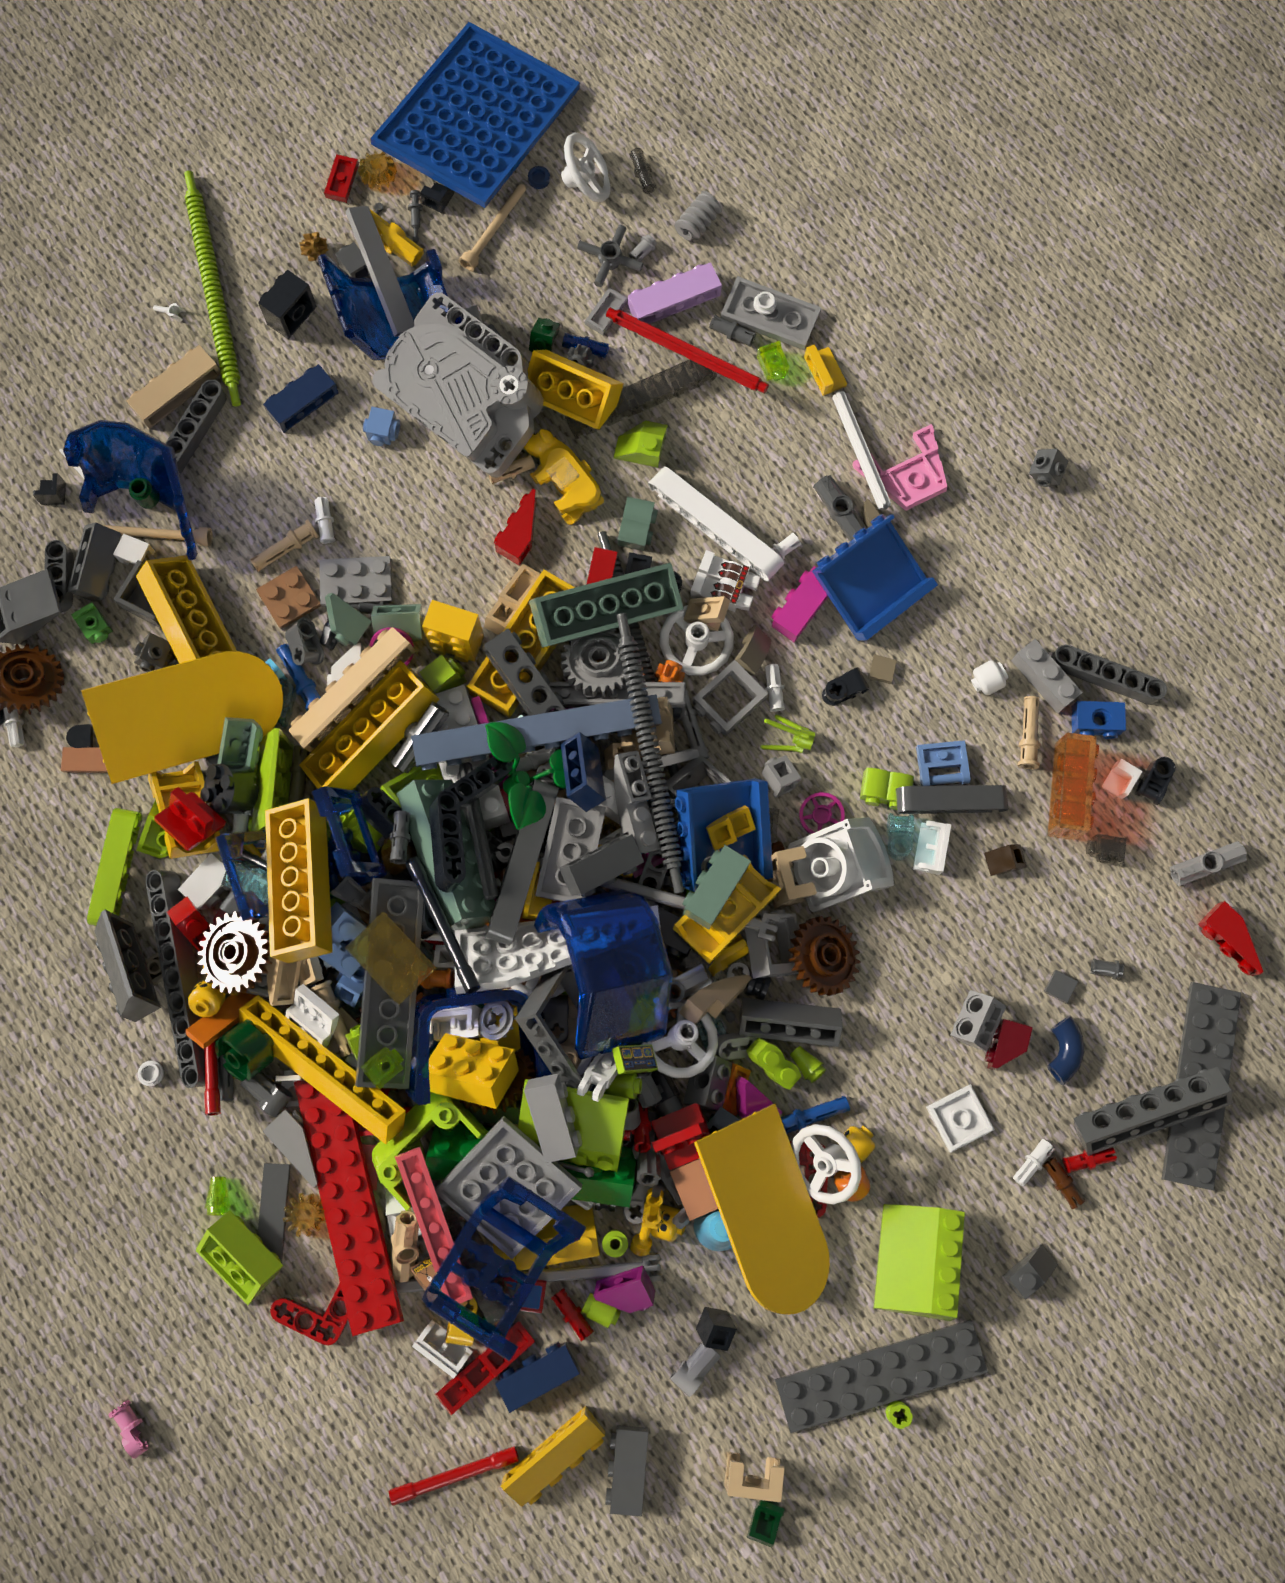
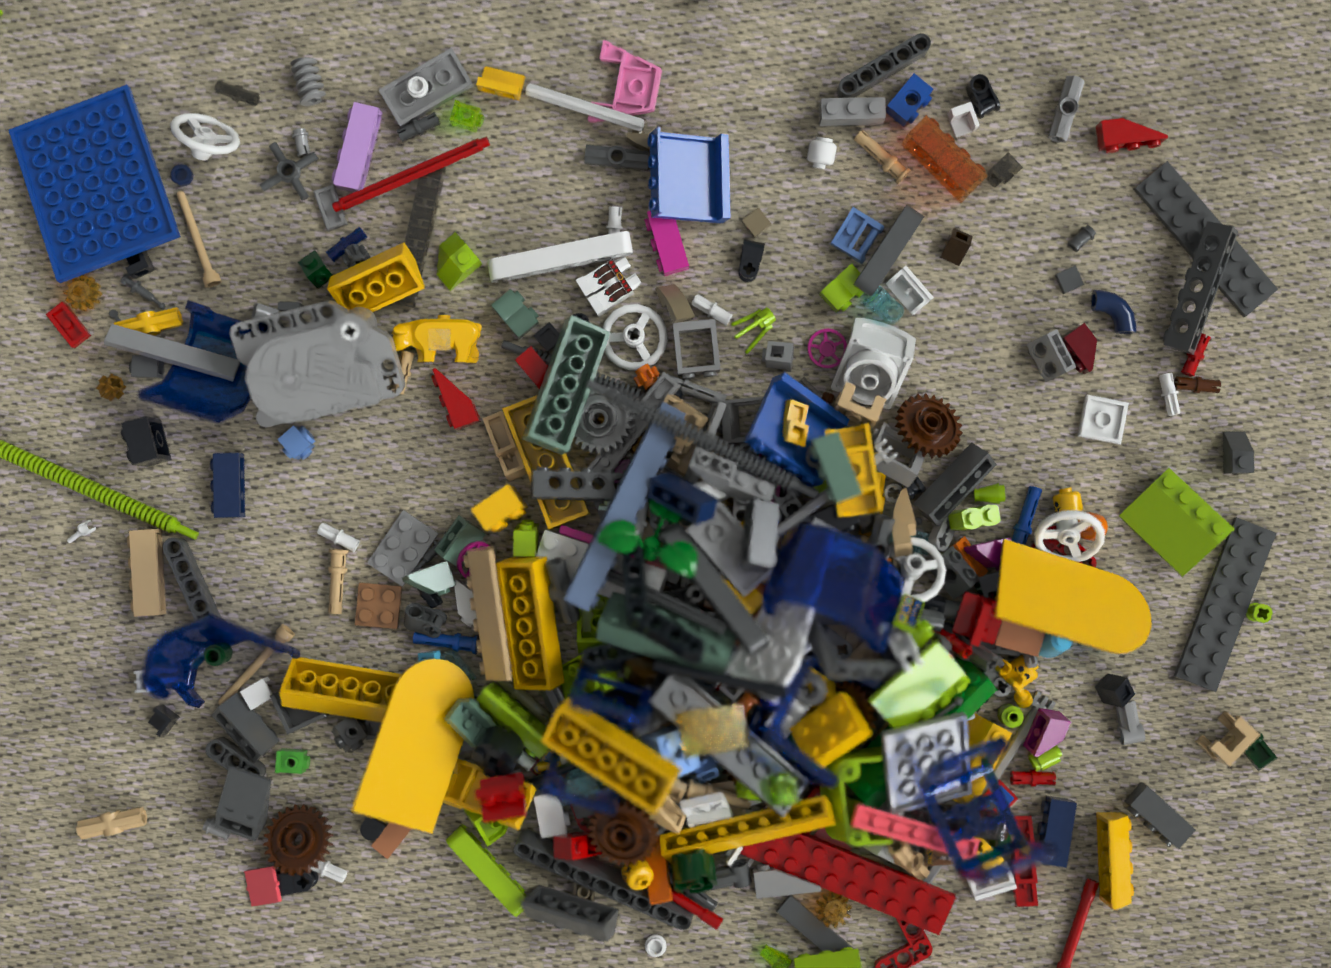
camera: 45 degrees left, 10 degrees up
dark grey pin [390,811,411,864] -> none
light grey brick [524,1073,582,1163] -> none
tan slope [683,596,730,631] -> none

